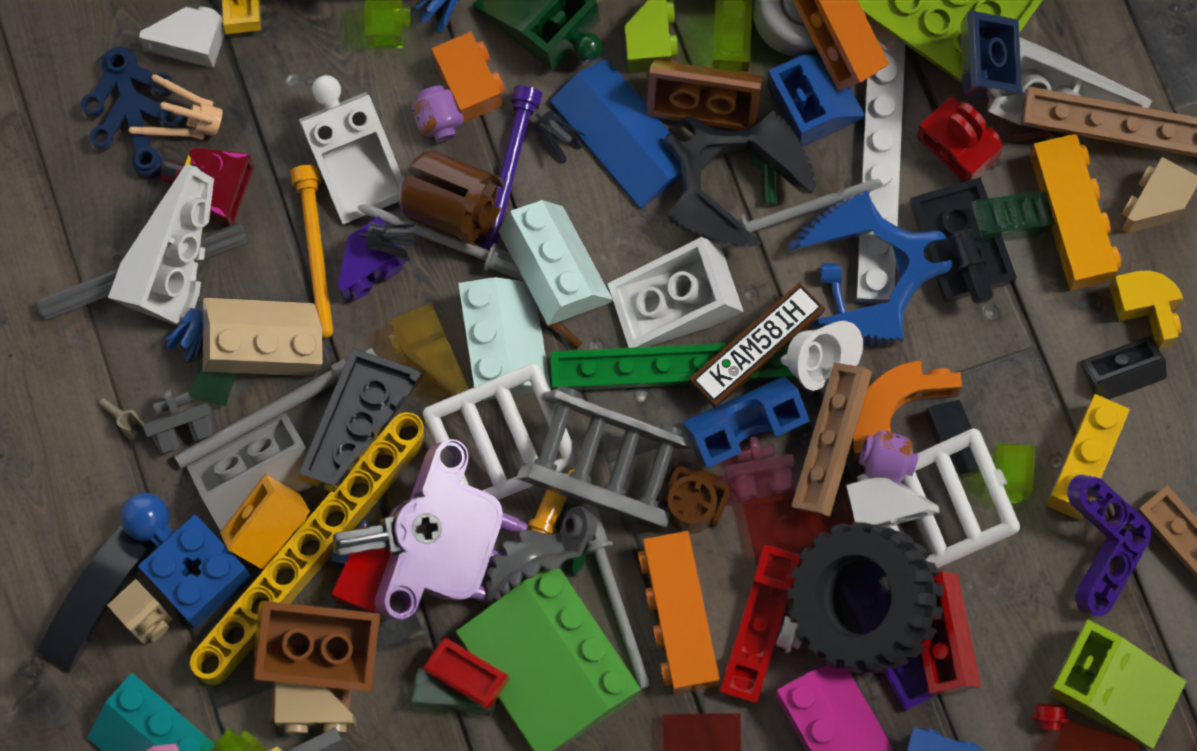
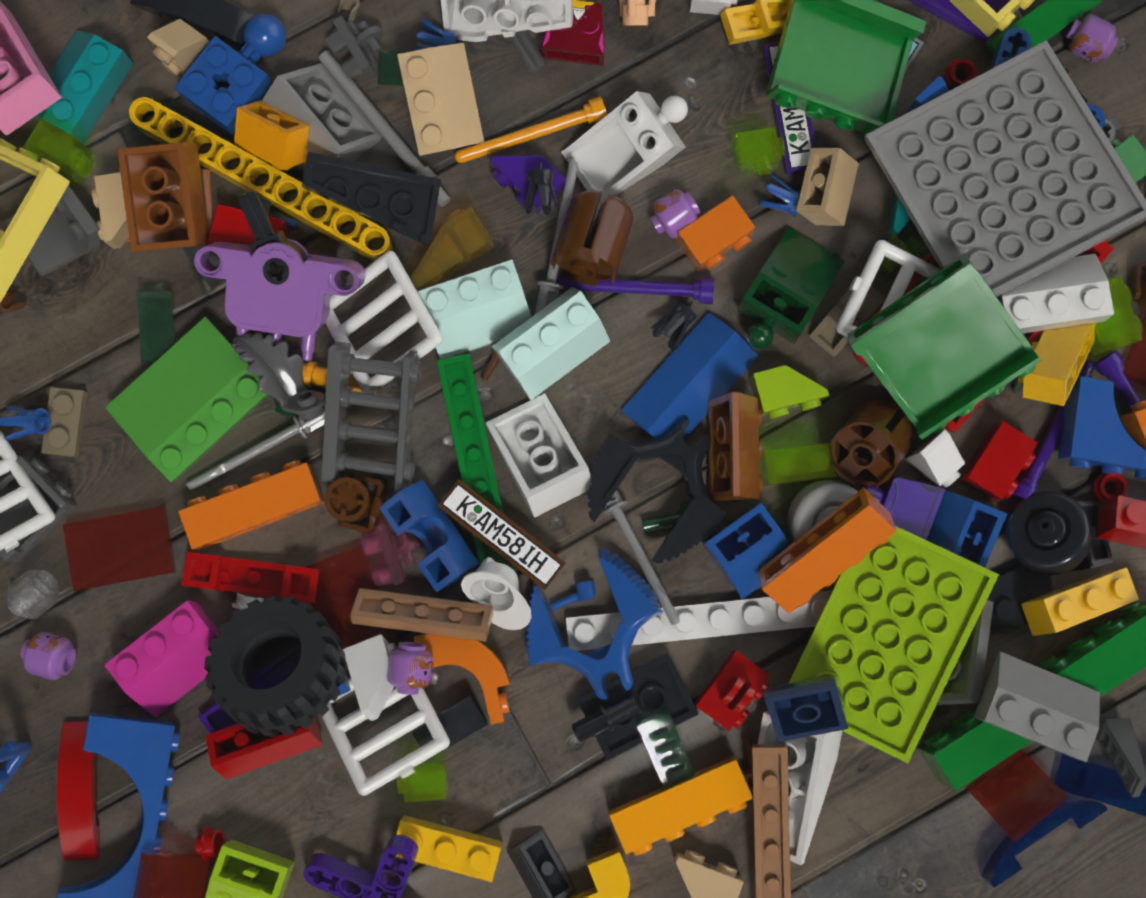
camera: 75 degrees right, 10 degrees up
red tile [423,637,509,711] -> none

